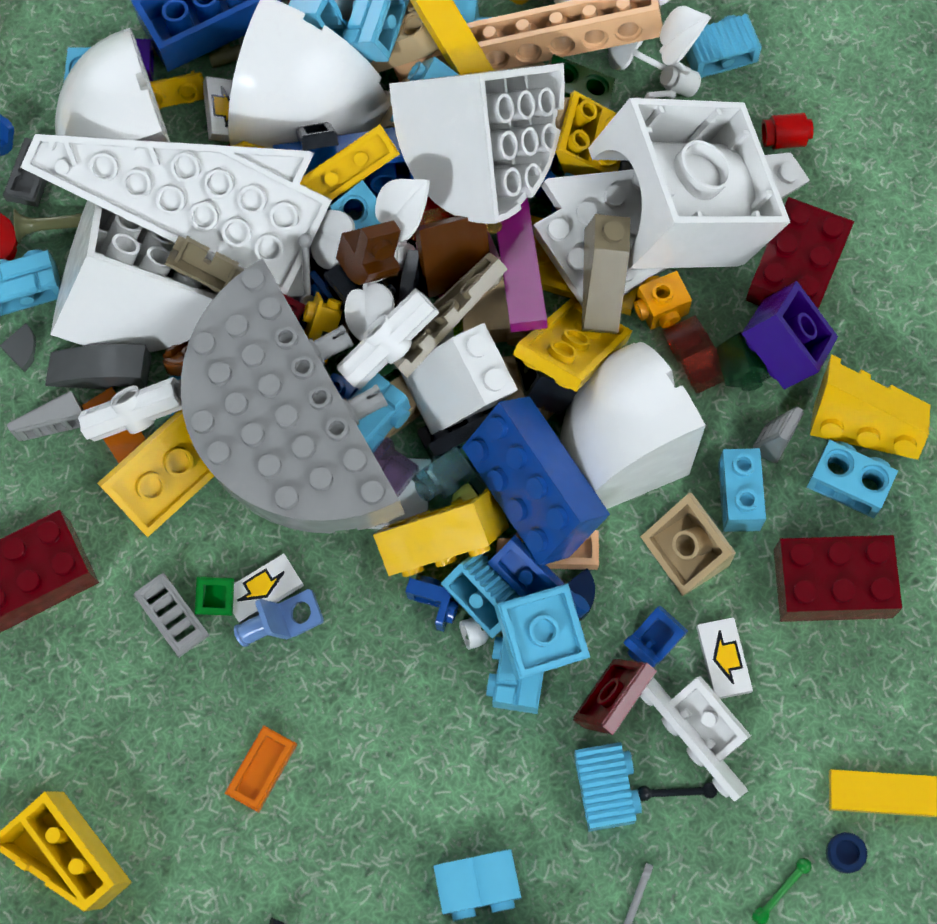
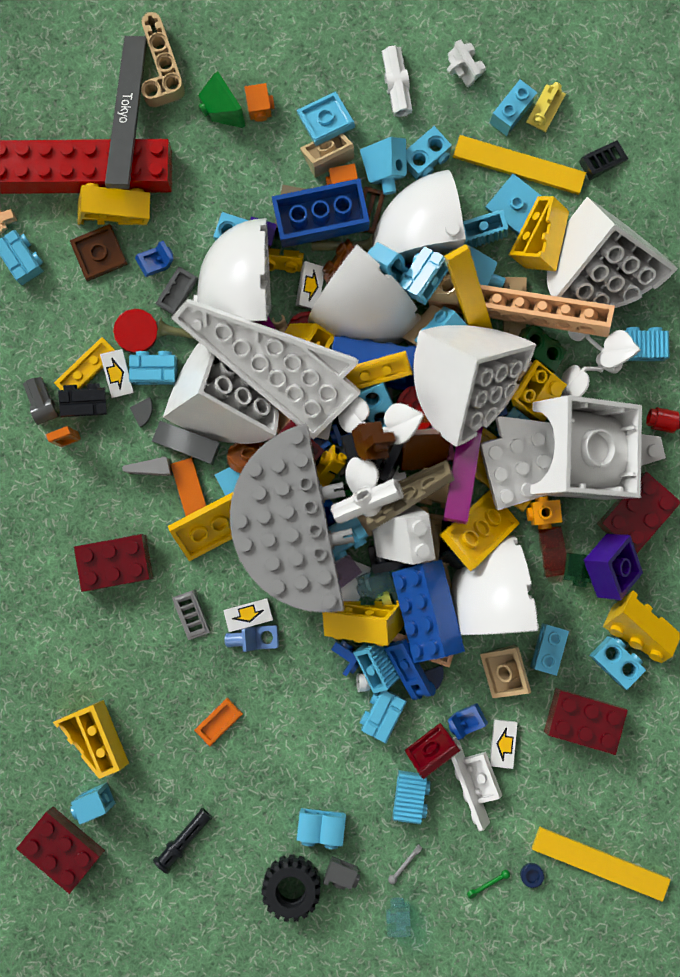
camera: 15 degrees right, 15 degrees up
white piece [78,377,182,442] -> none
dark tan hinge [164,235,244,292] -> none
green slope [195,576,235,616] -> none
black tile [296,122,339,151] -> none
light grey hinge [298,234,314,305] -> none
medium azure plate [494,583,590,680] -> none
dark tan slope [582,214,631,334] -> none
black hinge [638,782,718,801] -> none
light grey slope [753,407,804,464] -> none

